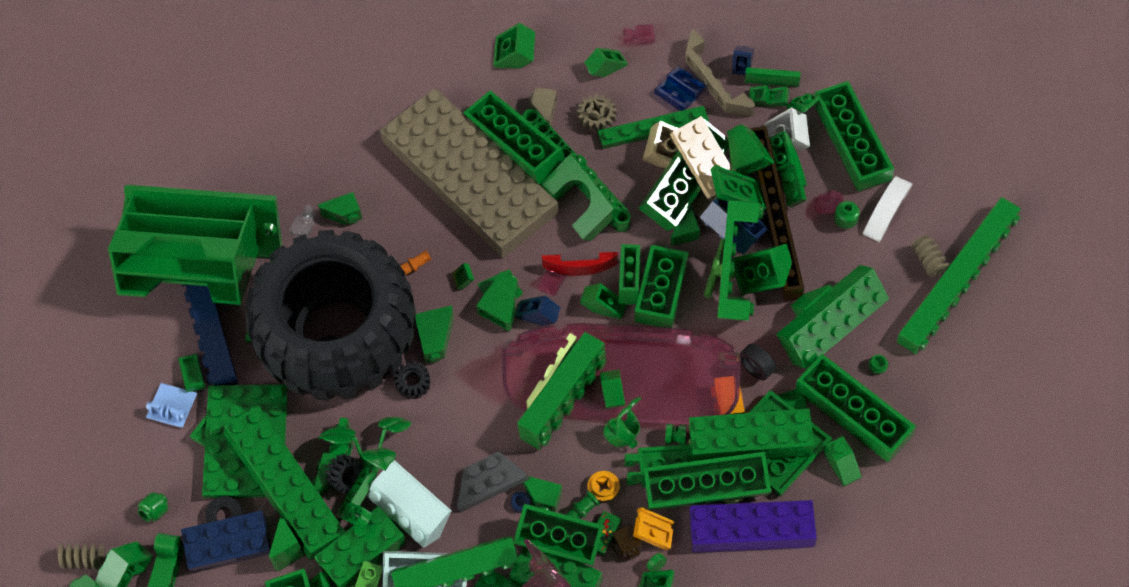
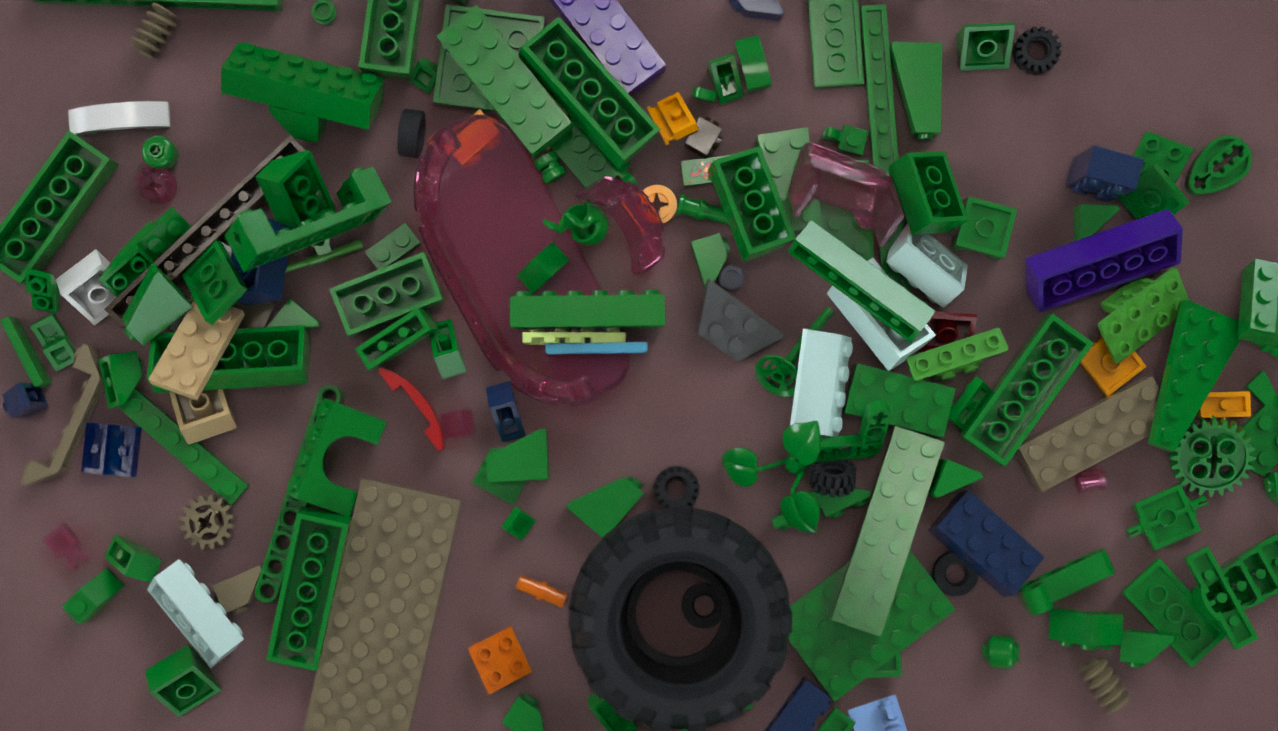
camera: 135 degrees left, 25 degrees up
none -> green slope [62,568,125,625]
none -> green slope [98,351,142,409]
none -> light aqua brick [147,559,244,669]
none -> green plate [365,222,421,269]
none -> orange hinge [467,626,532,695]
none -> medium azure tile [545,342,647,355]
none -> clear pink windscreen [575,176,665,275]
none -> green dish [755,306,835,397]

